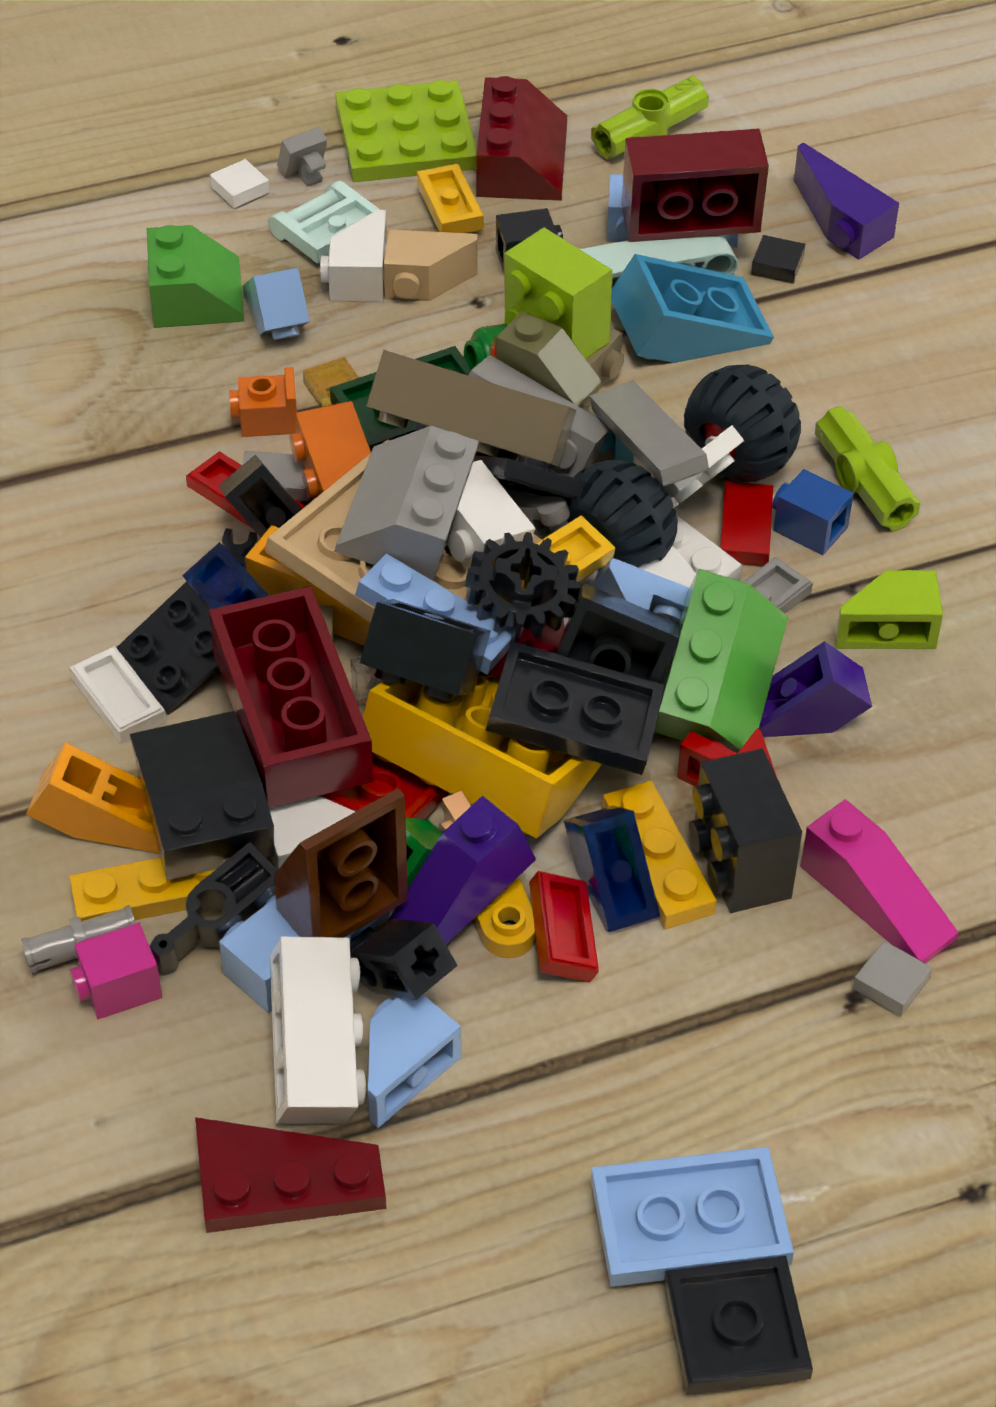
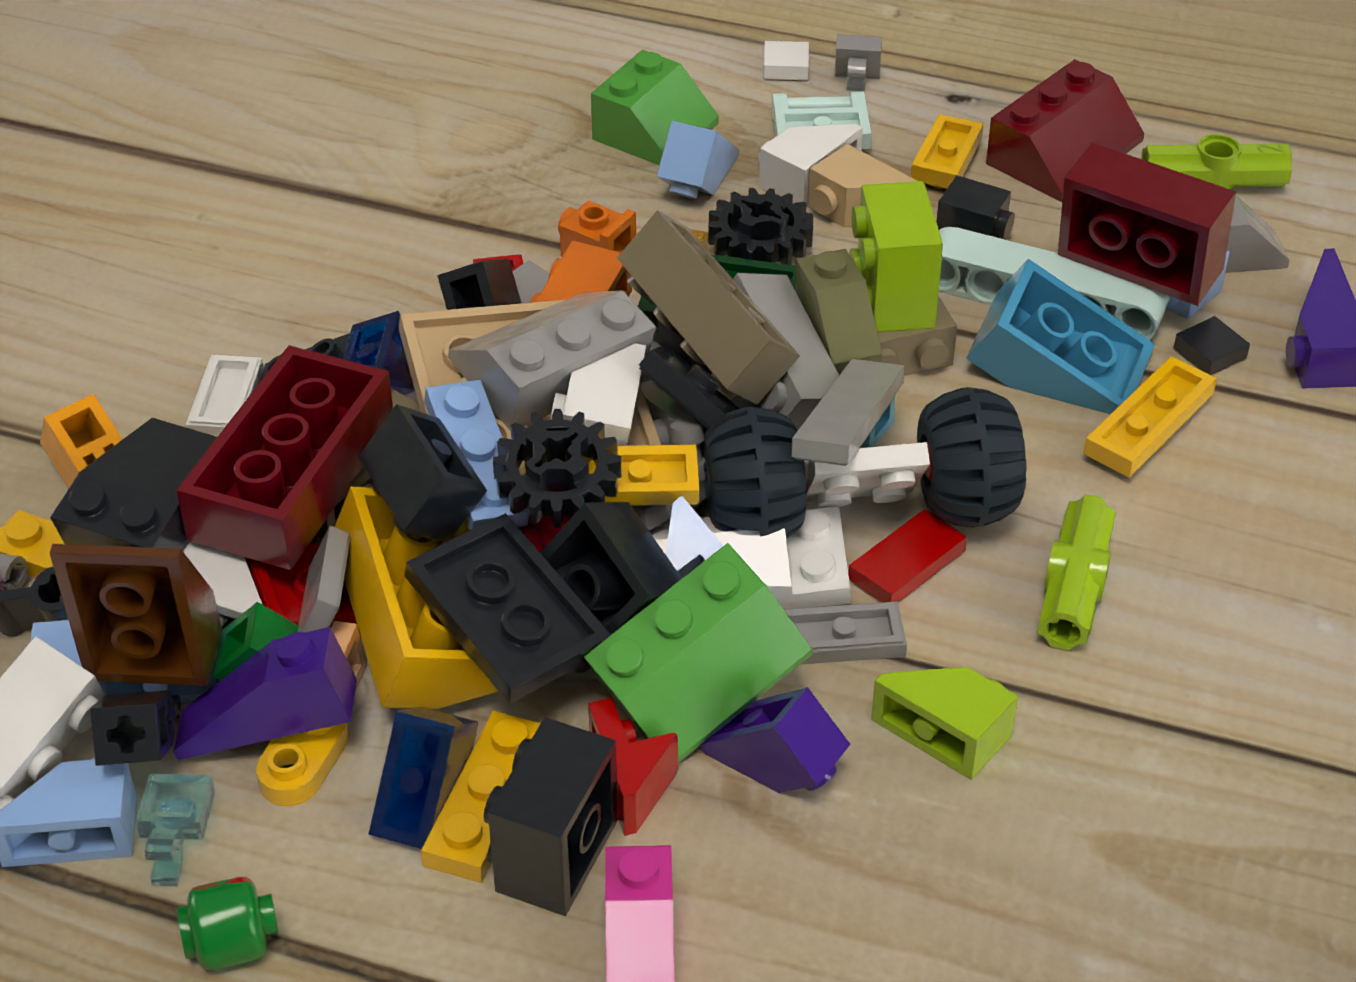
camera: 40 degrees right, 5 degrees down
lime plate [335,80,477,182] -> none
red tile [529,871,599,982] -> none
blue brick [772,469,854,555] -> none
none -> clear light blue plate [136,774,215,886]
none -> green head [177,877,279,971]
none -> light grey tile [297,526,350,632]
none -> black gear [708,188,814,265]
none -> yellow plate [1083,356,1217,478]

